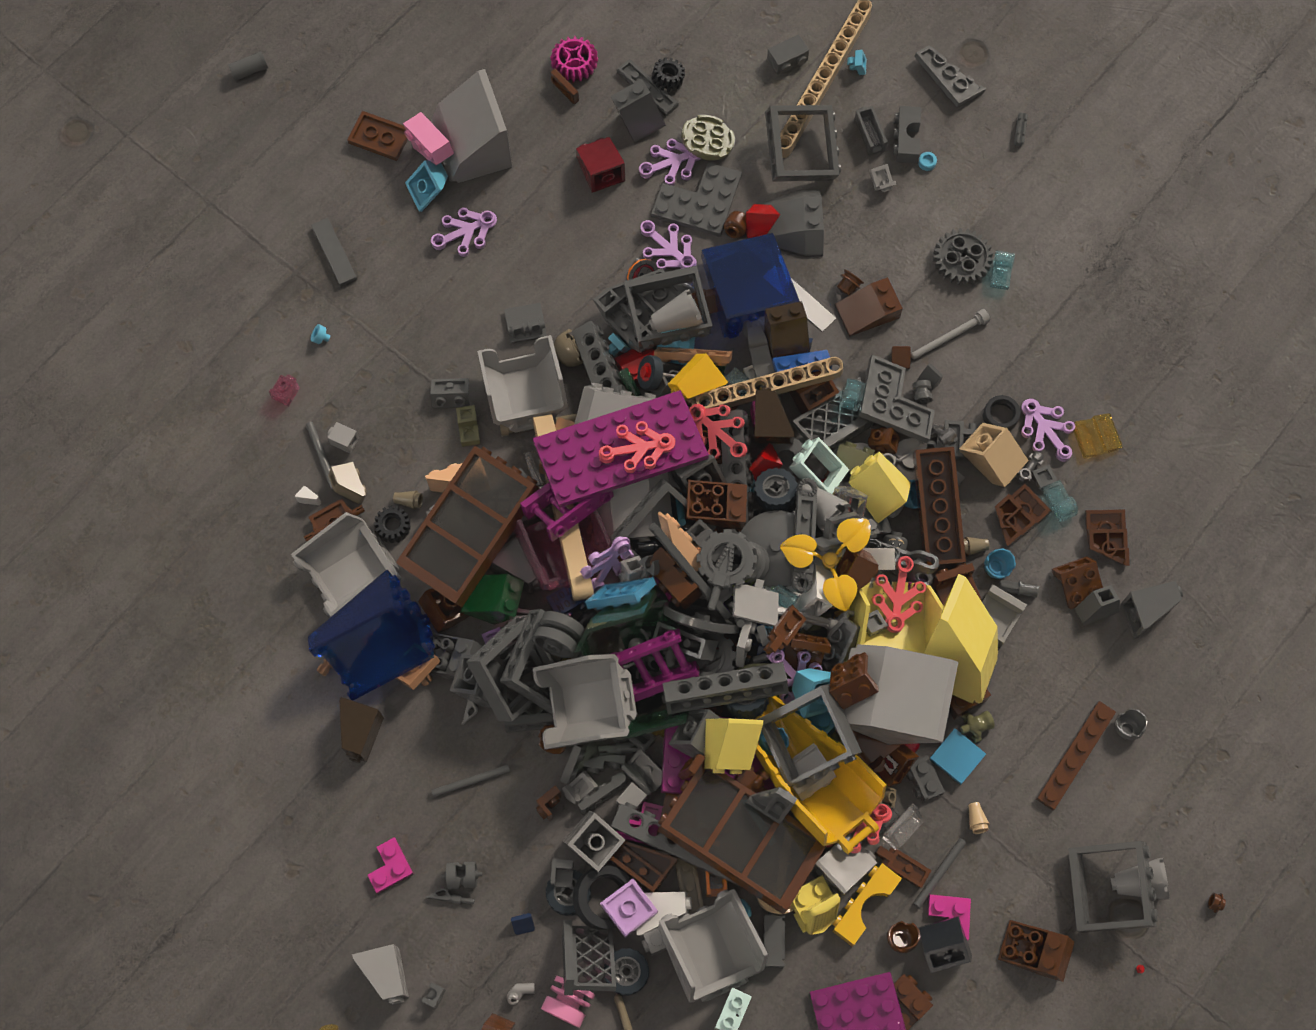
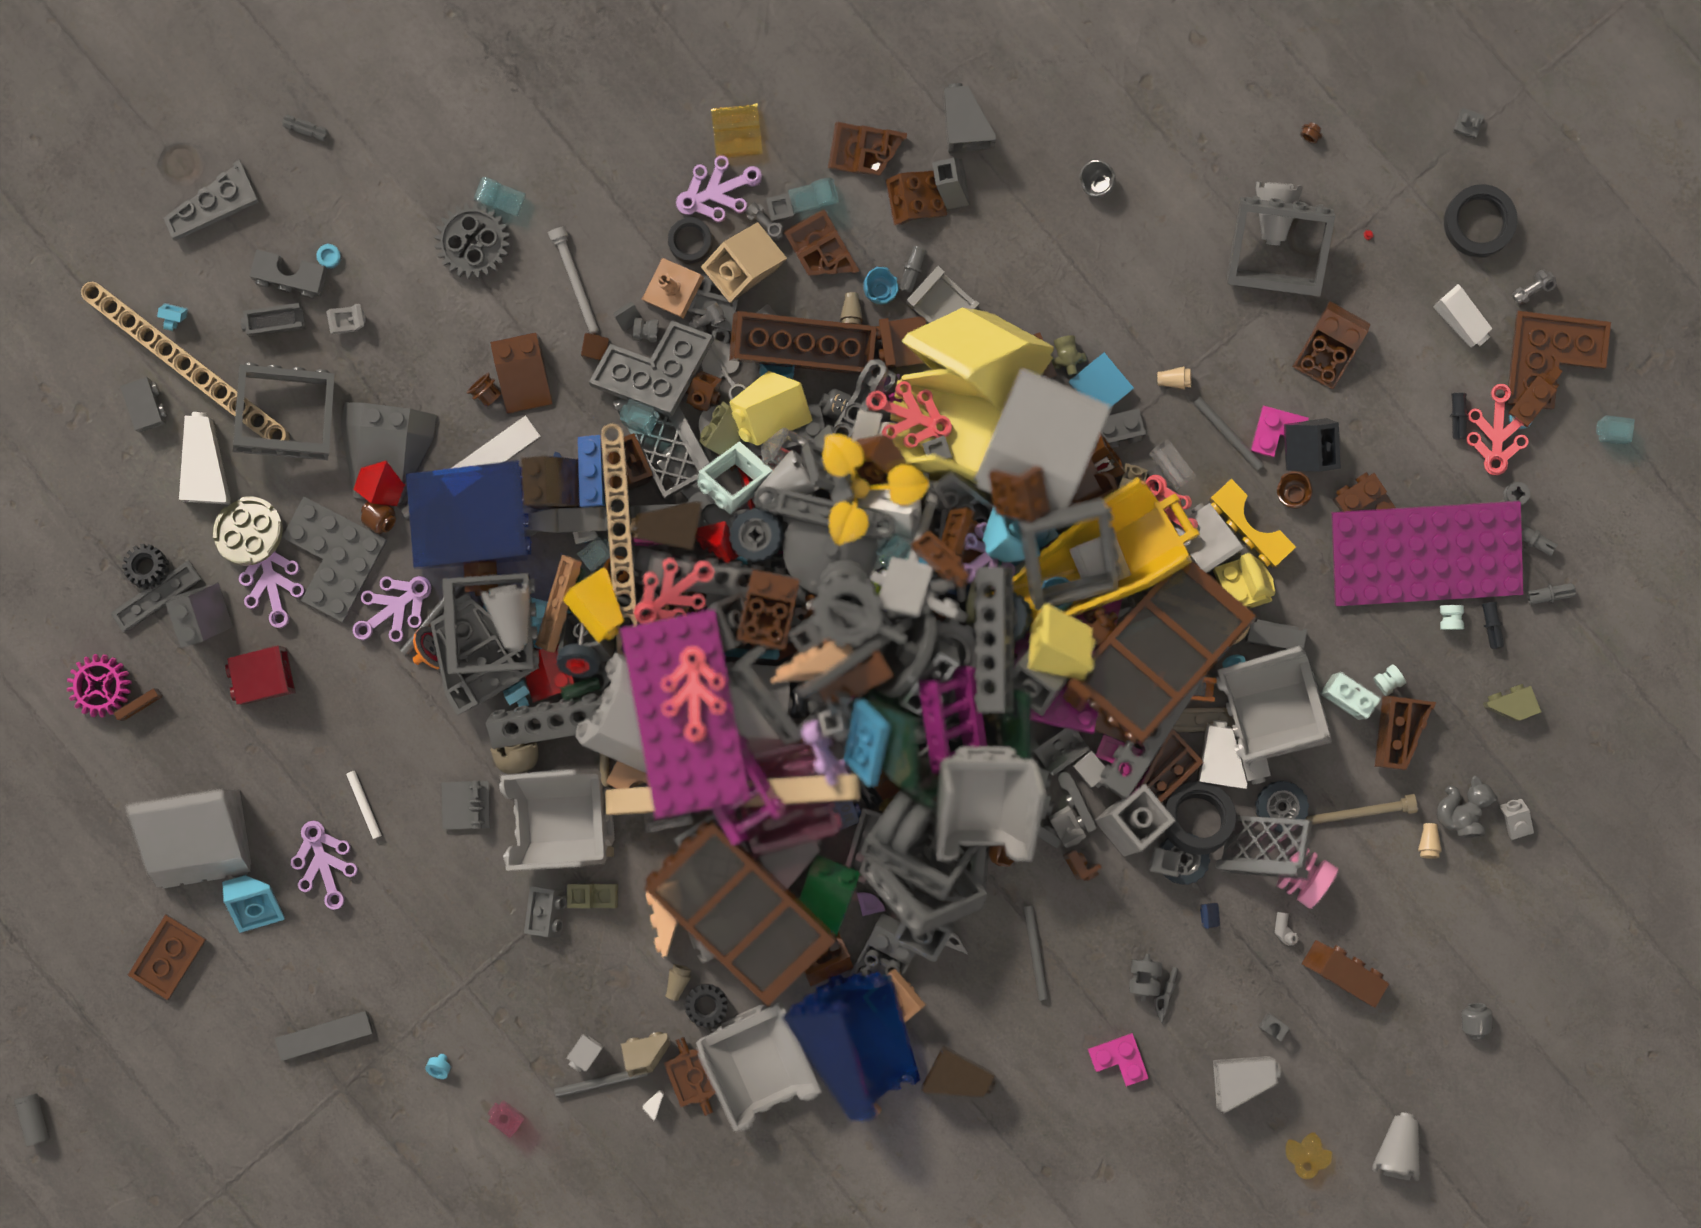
camera: 80 degrees left, 15 degrees up
bright pink wedge [403,112,454,165] -> none
lavender plate [600,879,658,937] -> none
dark grey wing [746,787,798,824] -> none
reddish brown hinge [875,846,931,889] -> none
reddish brown plate [1036,701,1116,811] -> none
none -> white slope [179,412,231,504]
none -> white bar [346,771,382,839]
none -> medium nougat tile [642,258,704,319]

